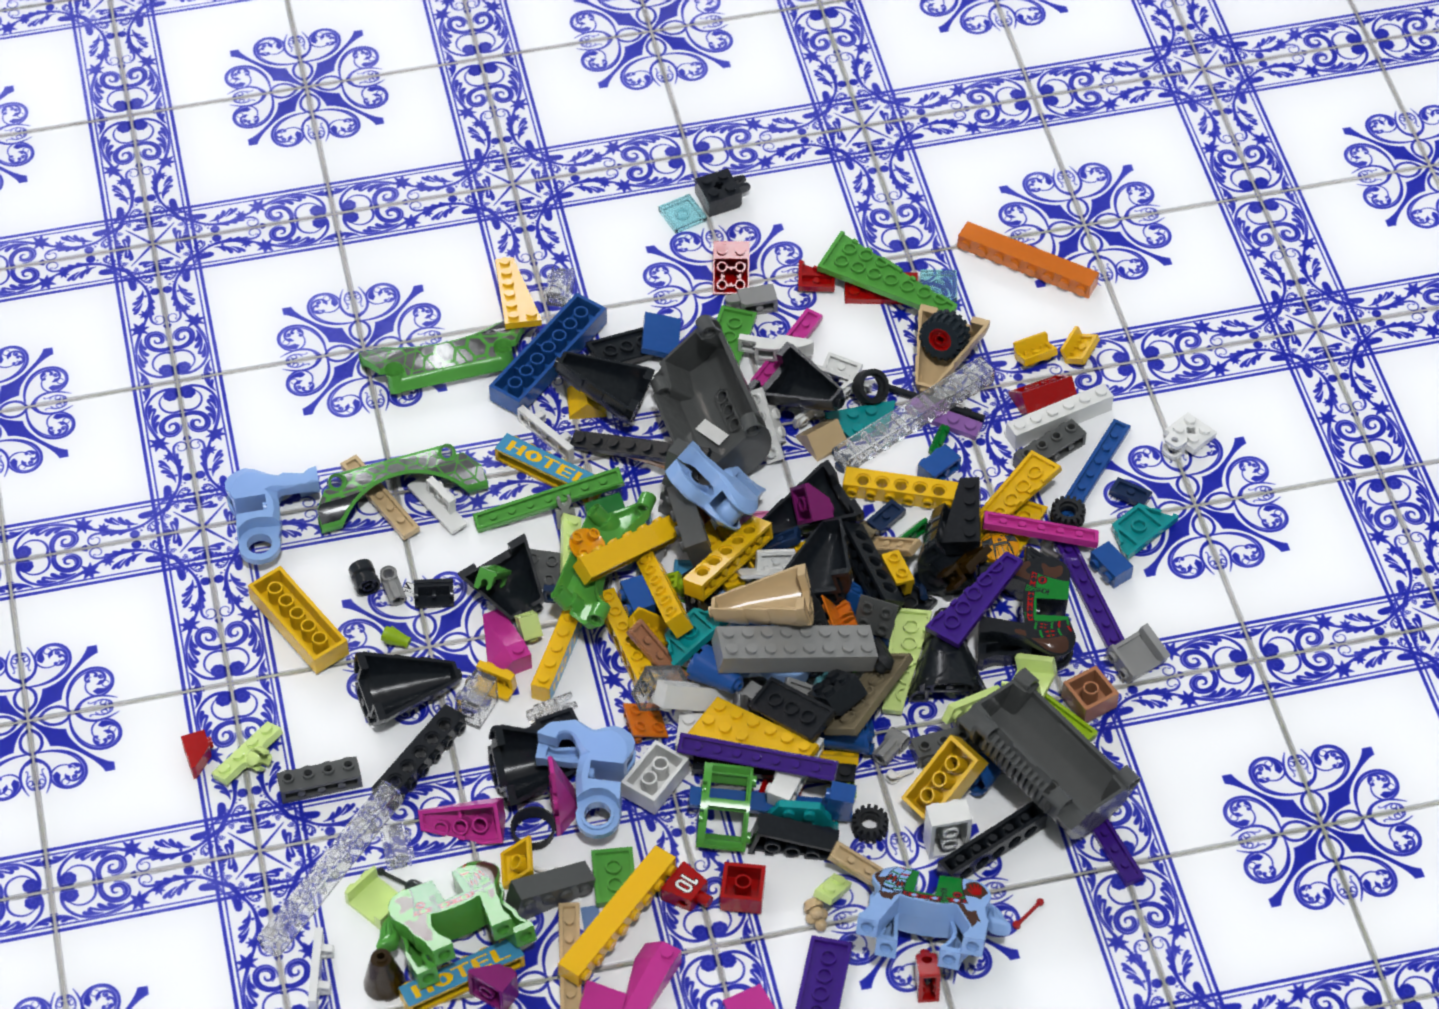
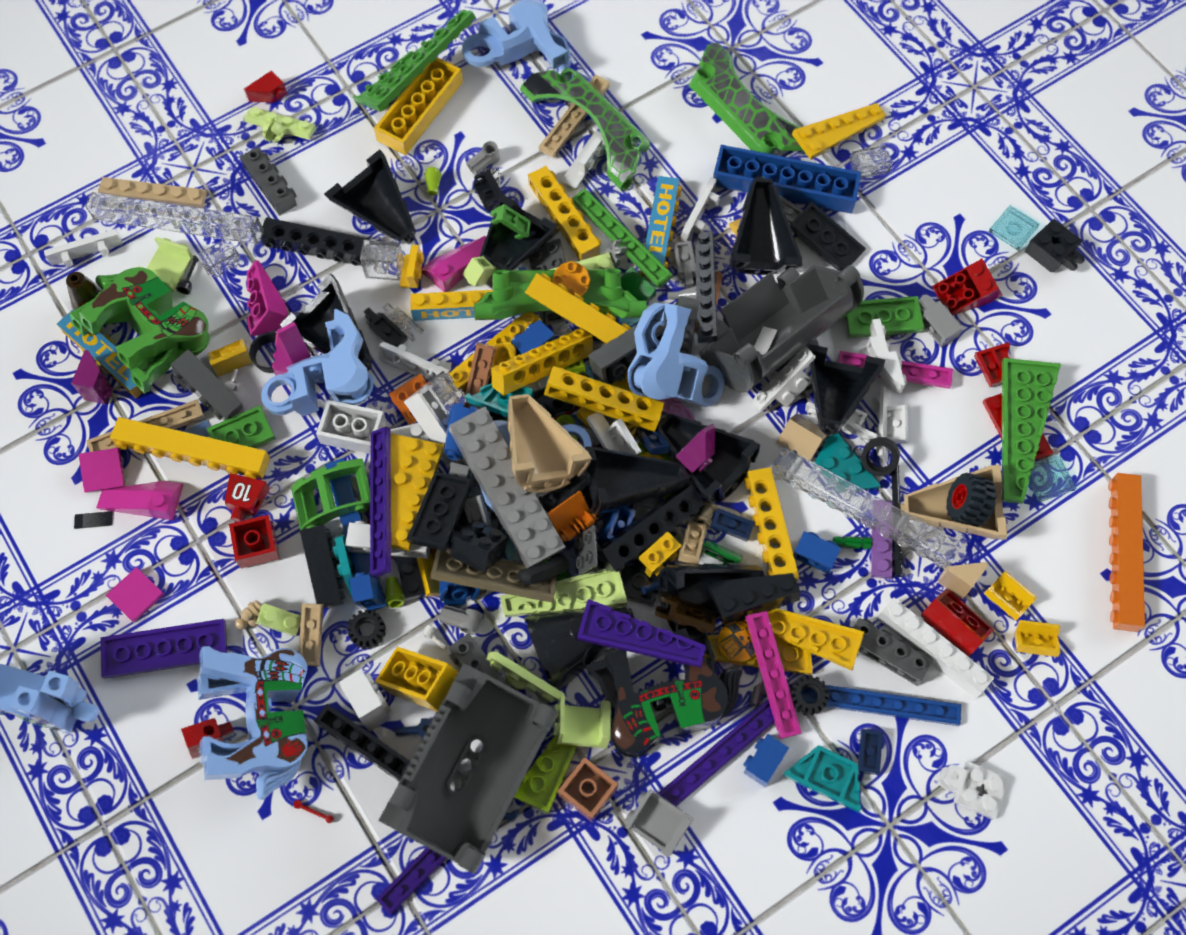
camera: 70 degrees right, 15 degrees up
black wheel [348,559,381,596] -> none
blue tile [641,311,681,358] -> none
none -> tan plate [98,177,207,208]
none -> bright green wing [352,9,476,112]
none -> white hinge [378,341,449,388]
none -> dark blue bar [395,718,432,739]
none -> yellow brick [528,166,601,261]
none -> light grey cone [668,286,697,299]
none -> light grey hinge [673,241,696,288]
none -> tan slope [938,562,988,600]

